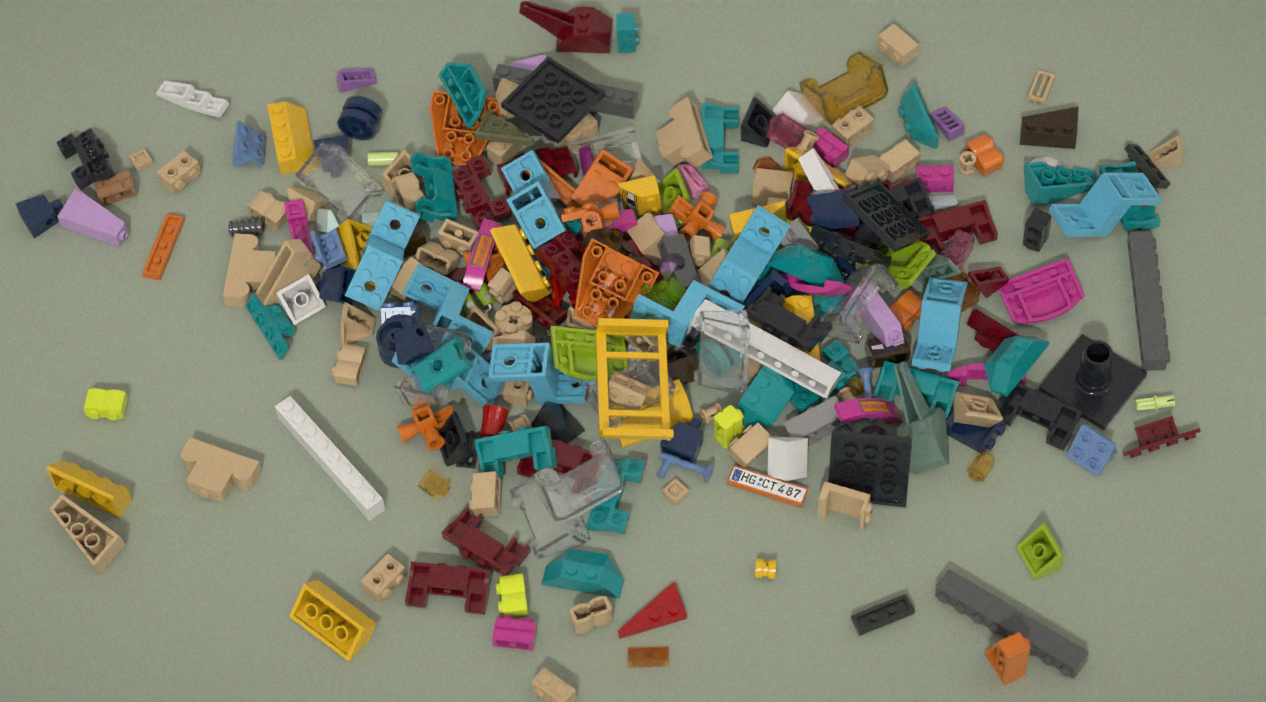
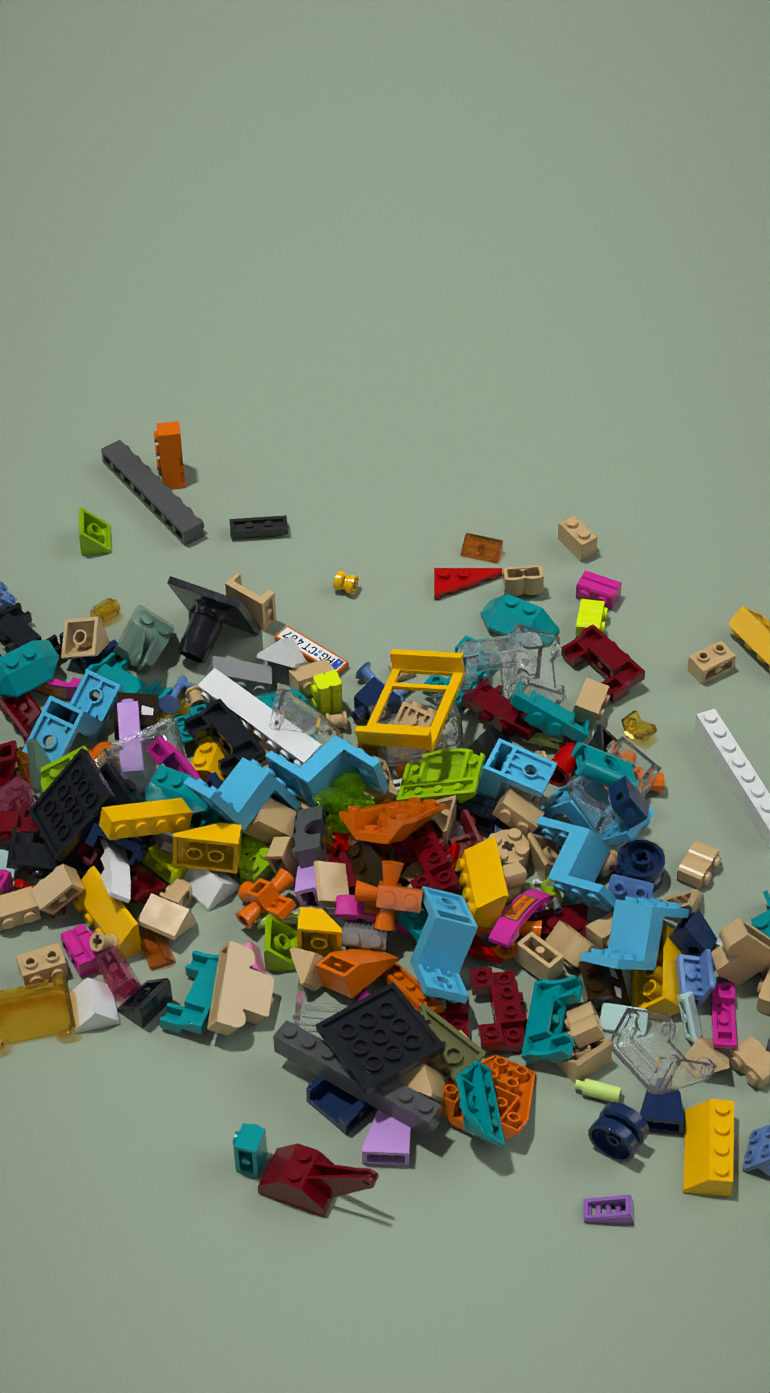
camera: 165 degrees left, 10 degrees down
dark red bracket [405,561,491,615] -> none
dark pink slope [834,398,903,424] -> none
none -> yellow brick [99,798,192,840]

